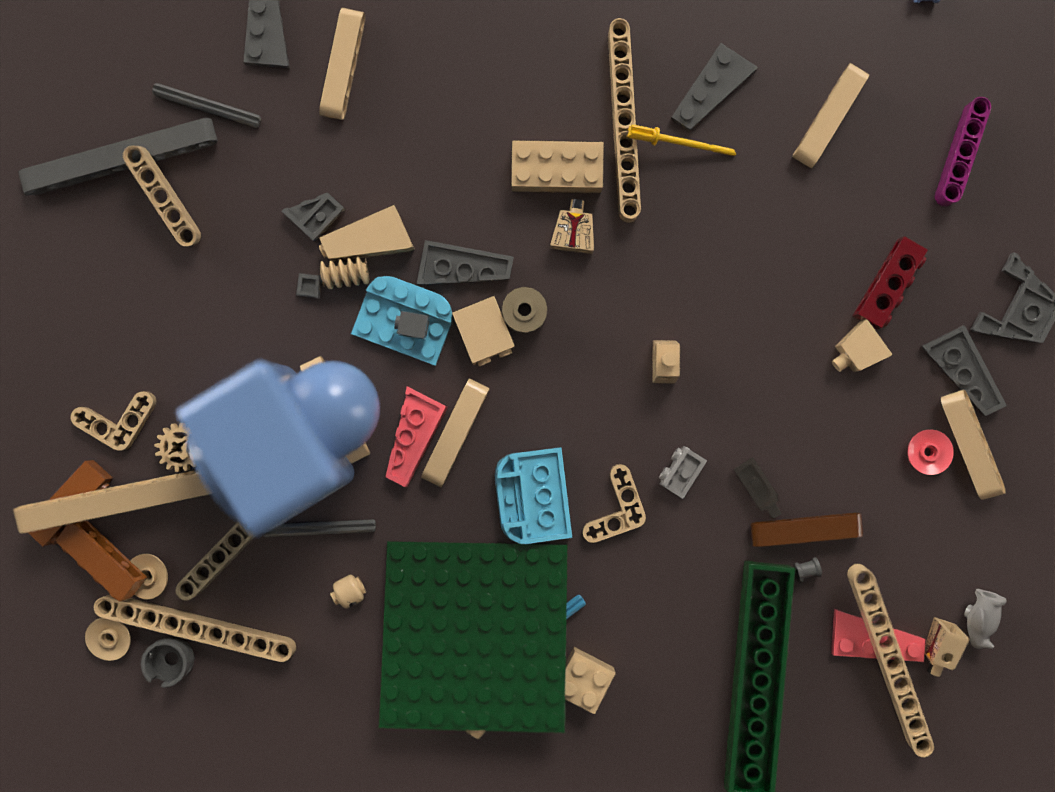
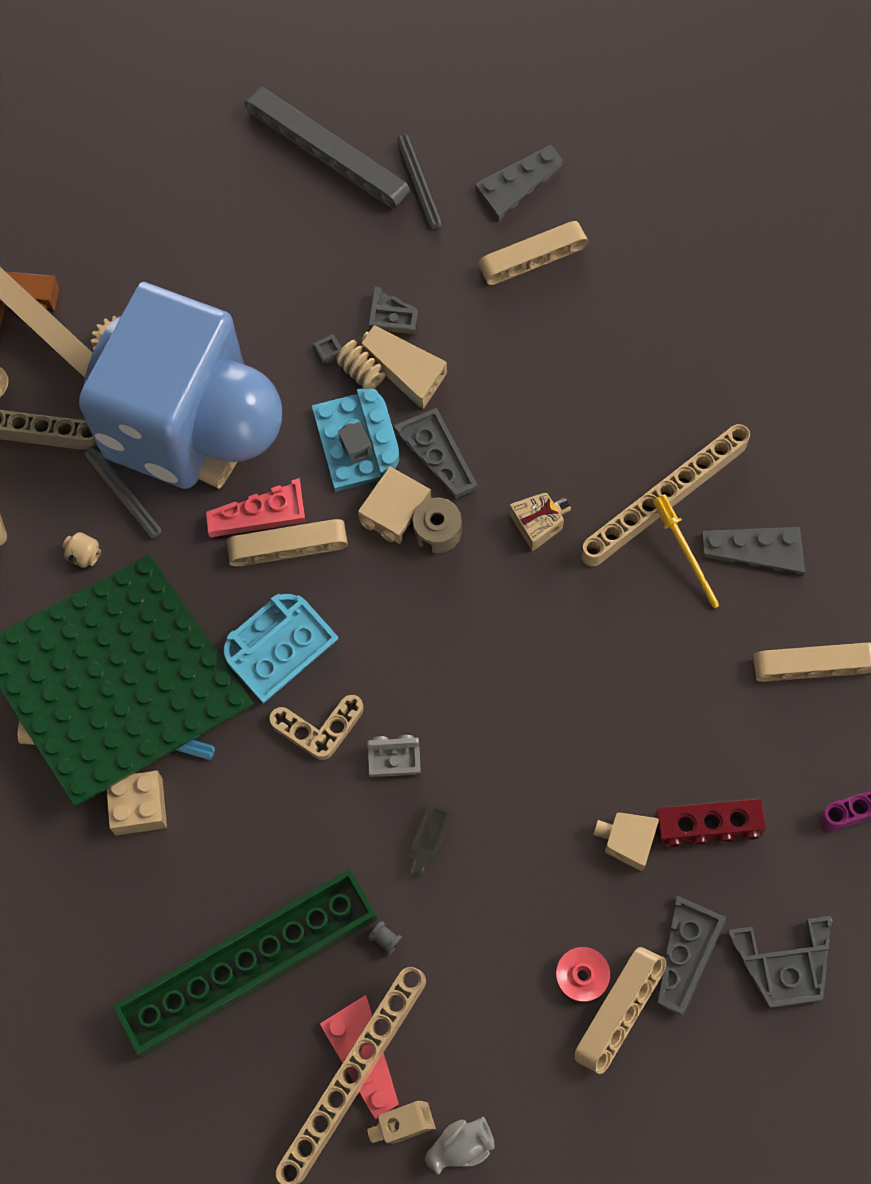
camera: 55 degrees right, 20 degrees down
tan beam [71,392,156,450] -> none
tan beam [123,146,201,246] -> none
tan brick [512,141,603,193] -> none
tan torso [652,340,680,383] -> none
reddish brown beam [751,513,864,547] -> none

